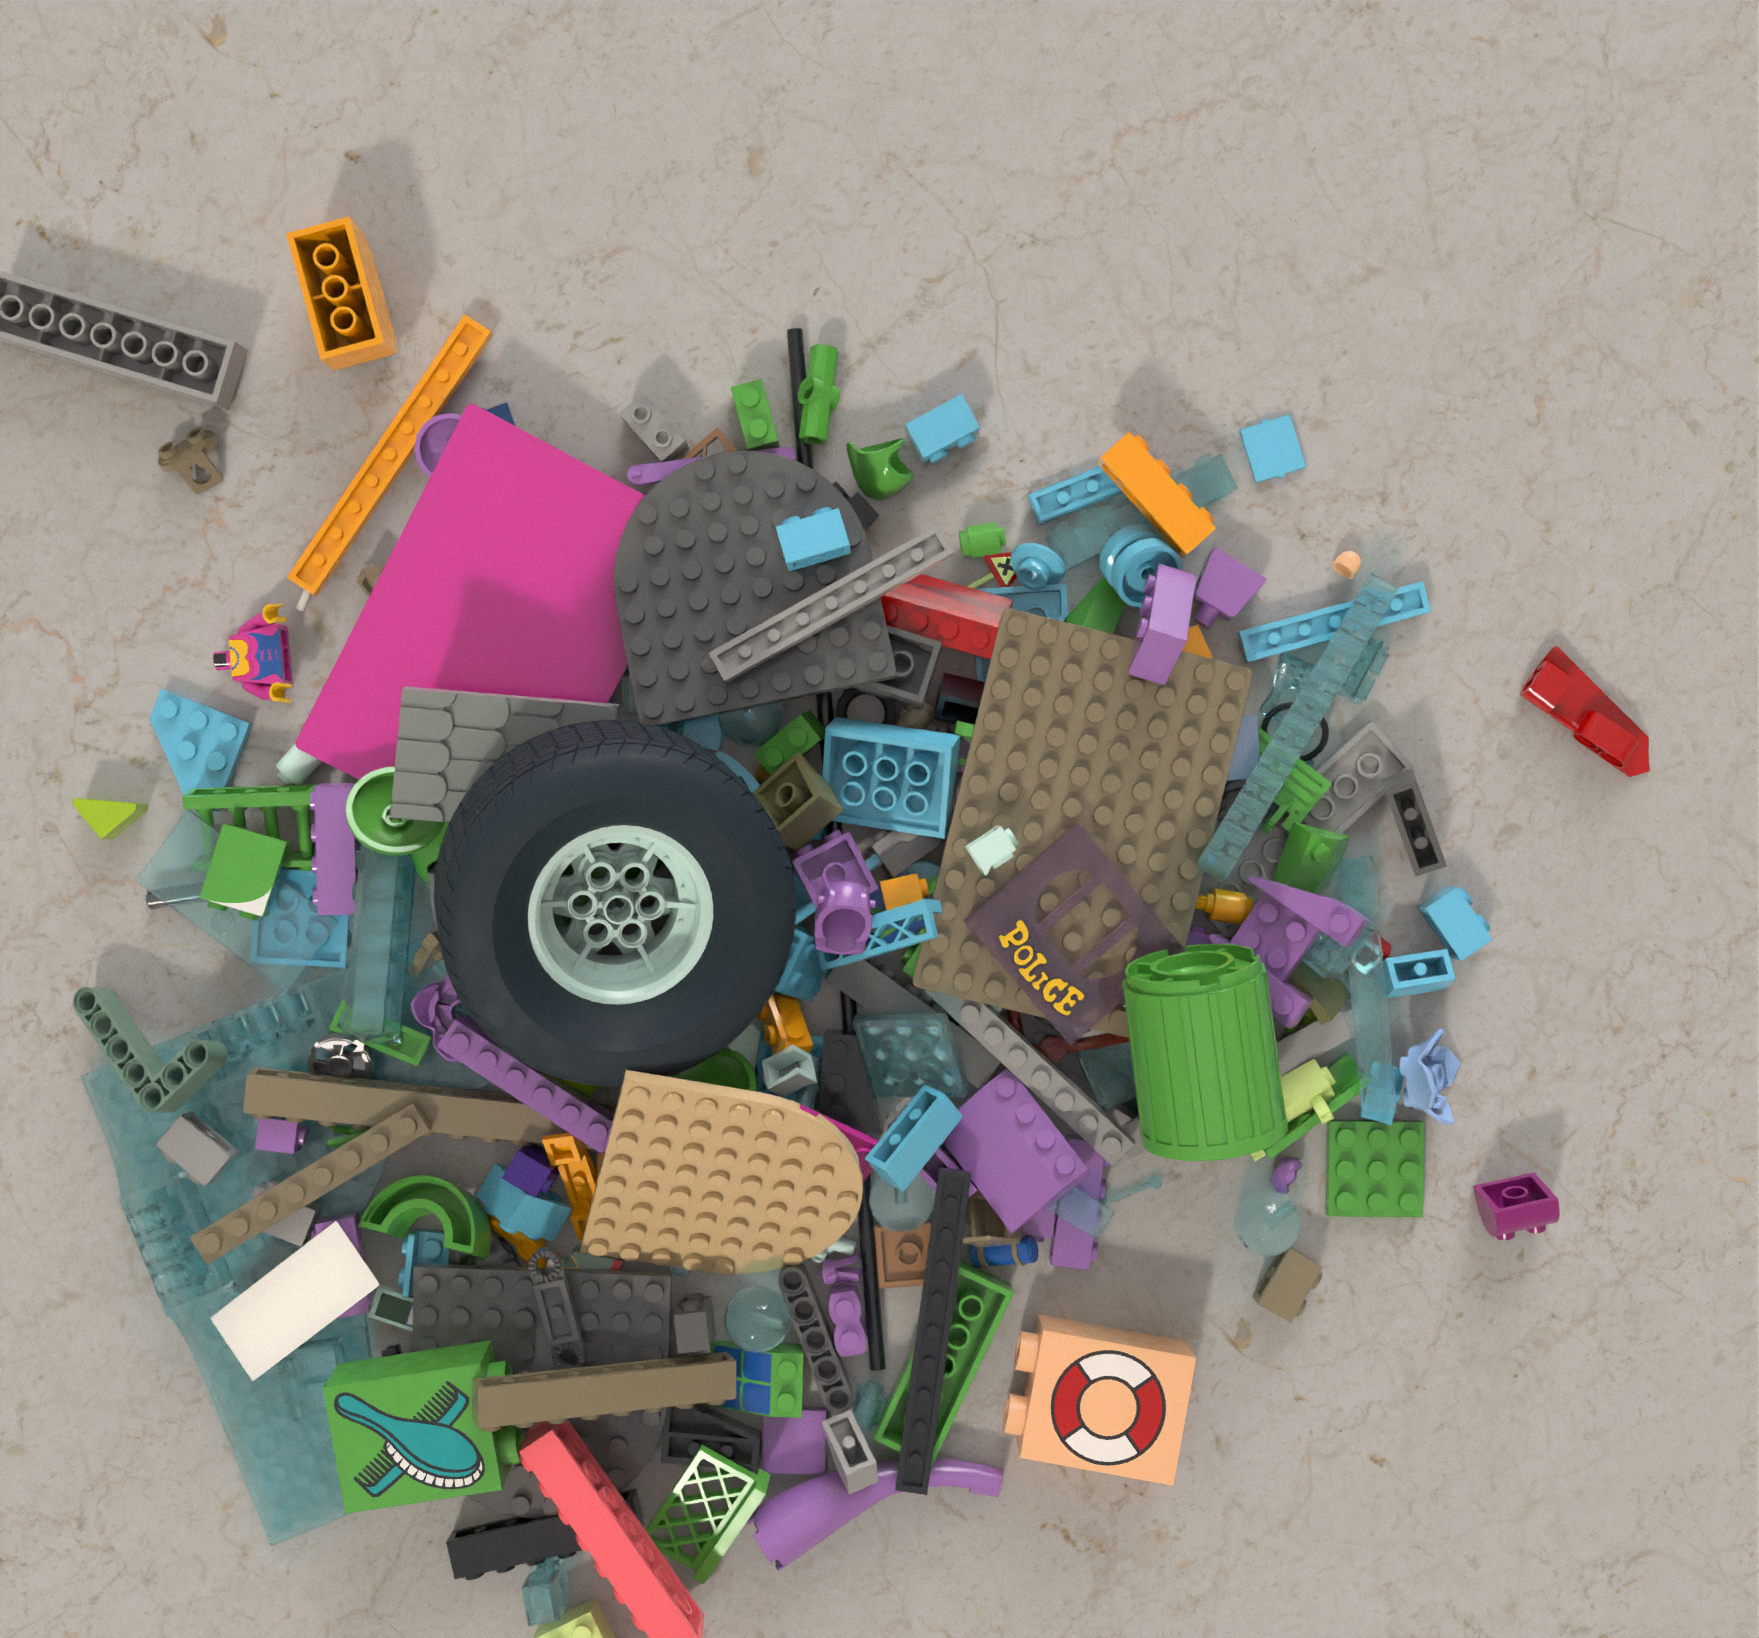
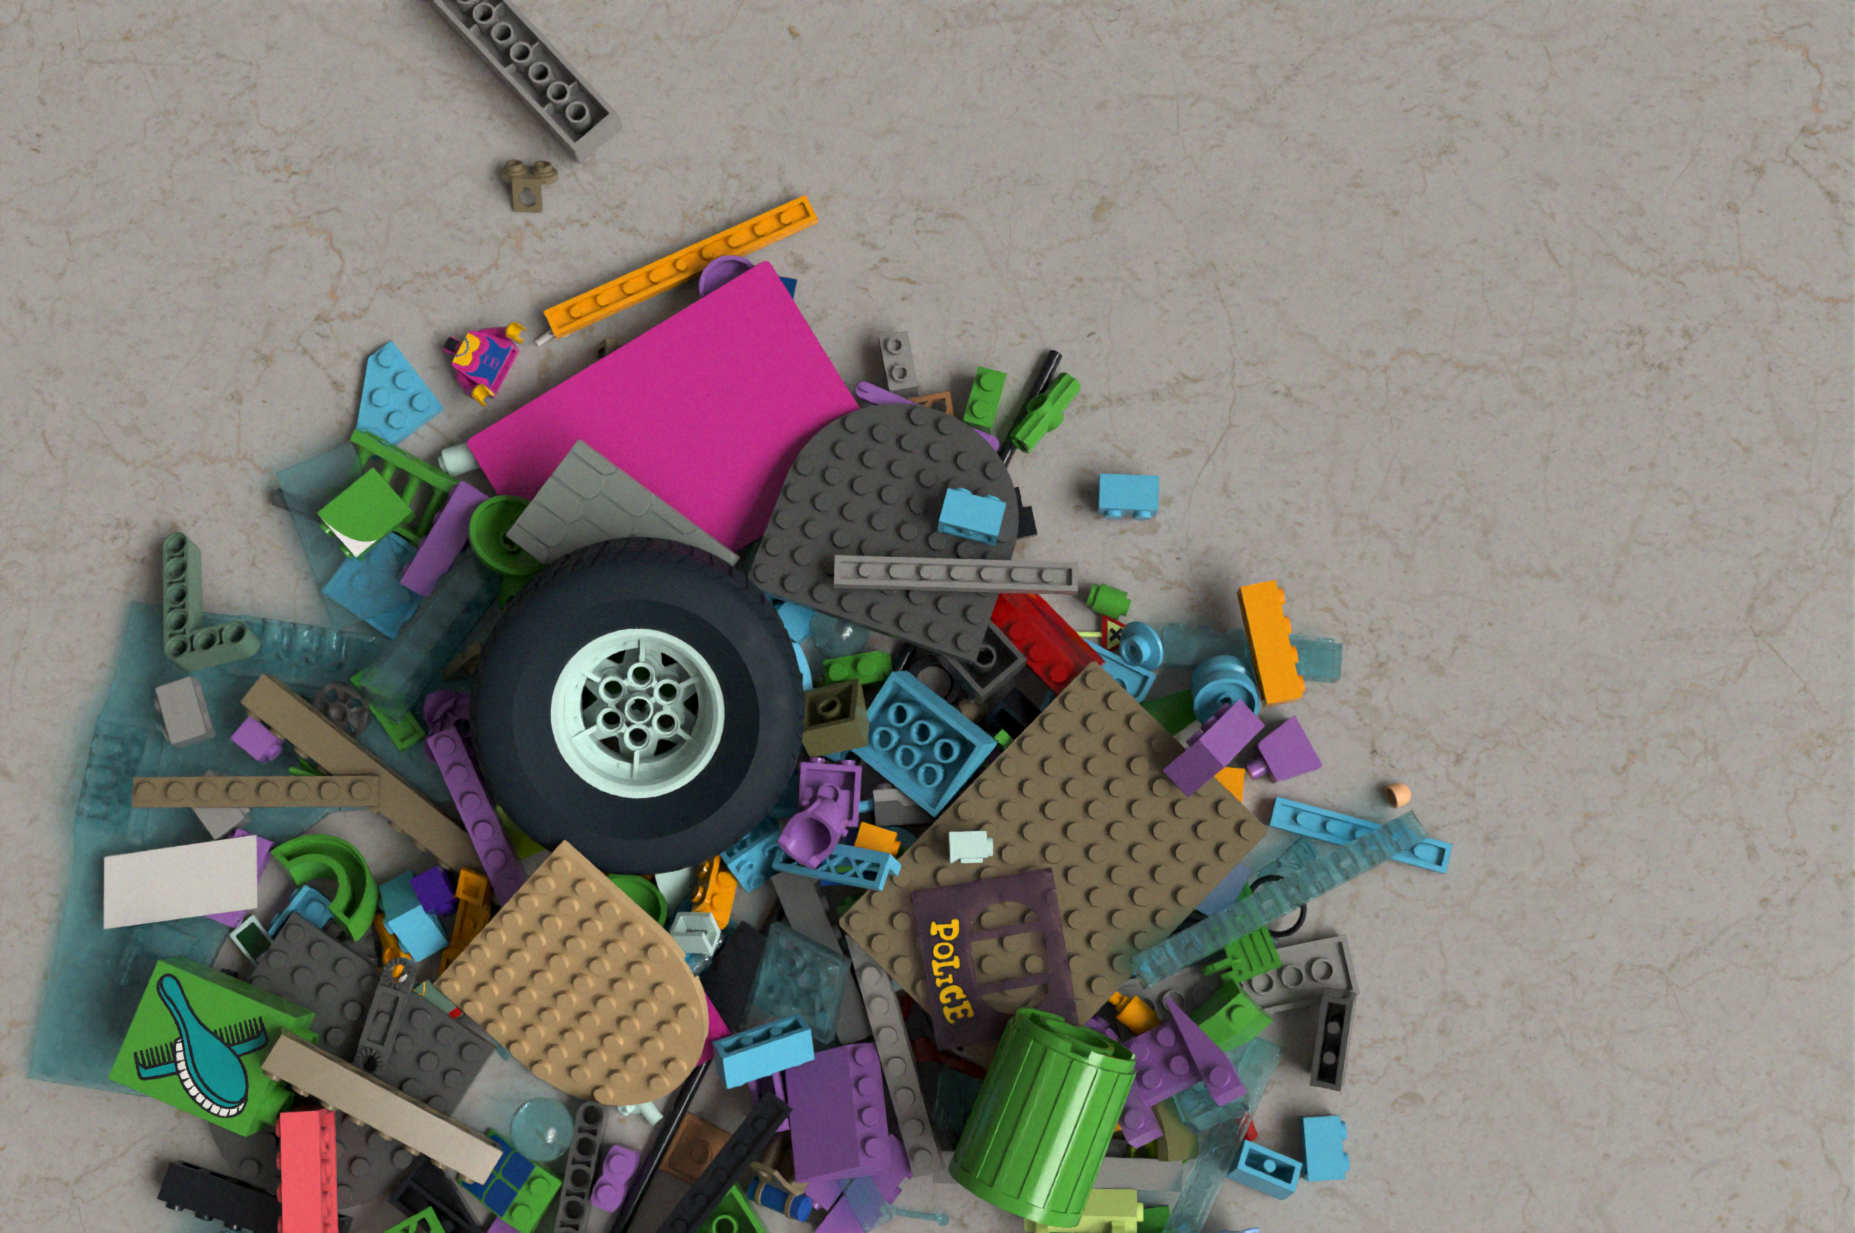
camera: 30 degrees right, 10 degrees down
lime slope [72,798,148,839] -> none
light orange brick [286,216,398,371] -> none
dark grey brick [673,1293,716,1354] -> none
medium lavender piece [815,1253,862,1287] -> none
bright green piece [846,439,914,500] -> none
clear light blue piece [869,1174,934,1232] -> none
medium azure tile [1027,466,1123,526] -> none
medium azure piece [1239,414,1306,484] -> none
clear light blue hinge [1334,637,1390,705] -> none
red panel [1520,646,1650,777] -> none

